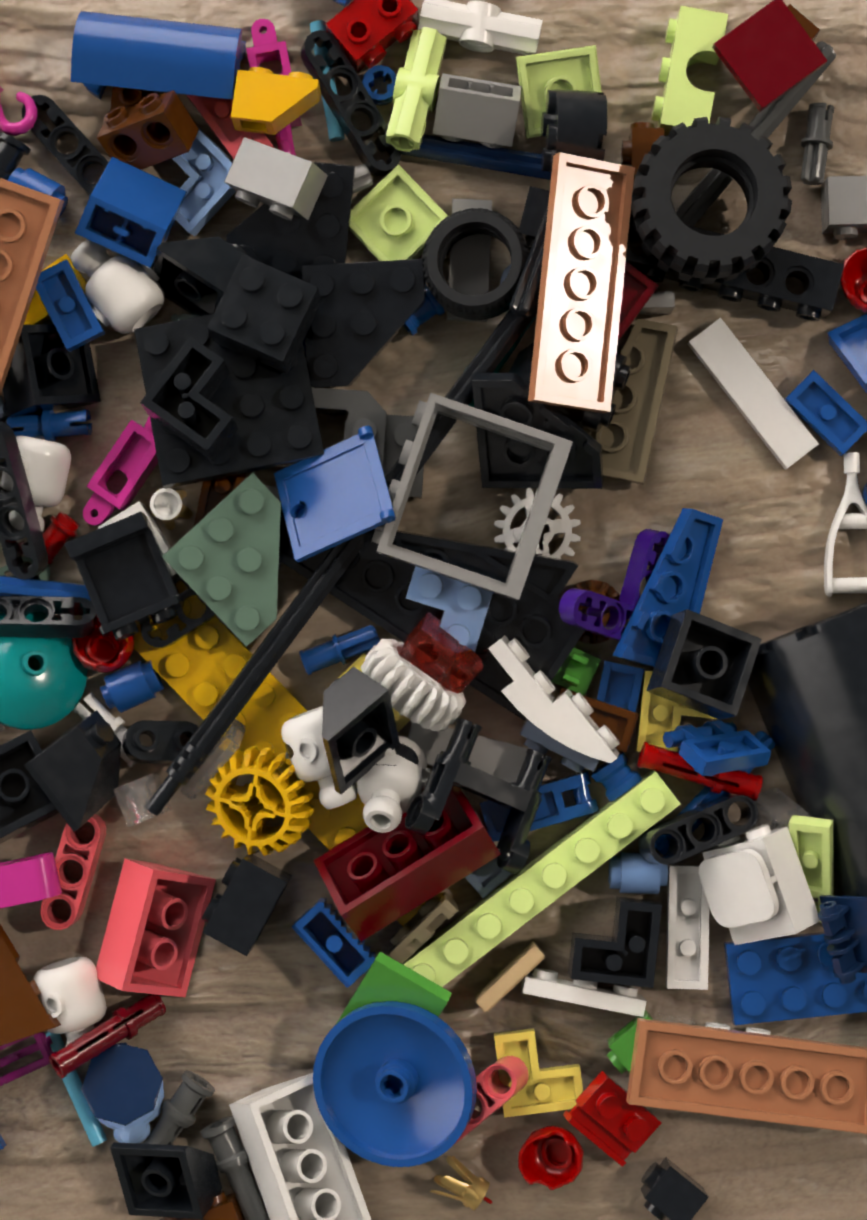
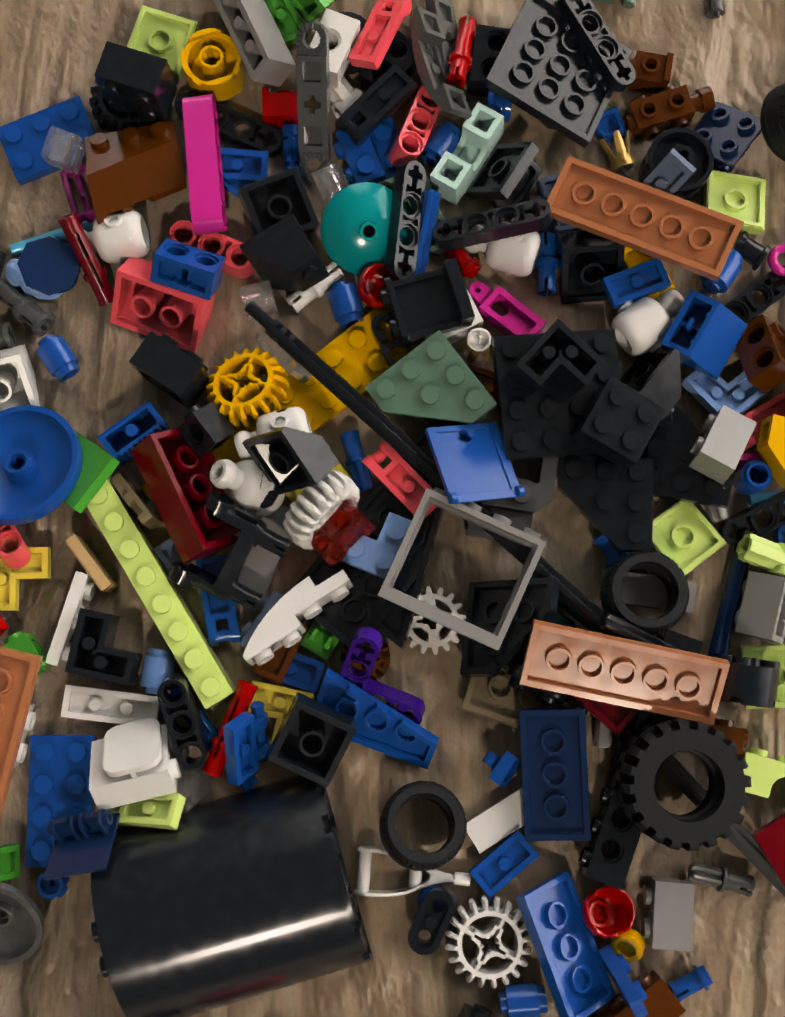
camera: 90 degrees right, 5 degrees down
black plate [122,720,199,764] -> none
blue wheel [591,752,643,802] -> none
none -> blue brick [36,334,80,382]
none -> blue brick [150,238,226,300]
none -> black brick [177,402,236,458]
none -> coral plate [361,440,436,518]
none -> black tyre [379,781,467,871]
none -> blue tile [482,750,522,788]
none -> dark blue plate [519,707,591,841]
none -> blue brick [733,460,772,495]

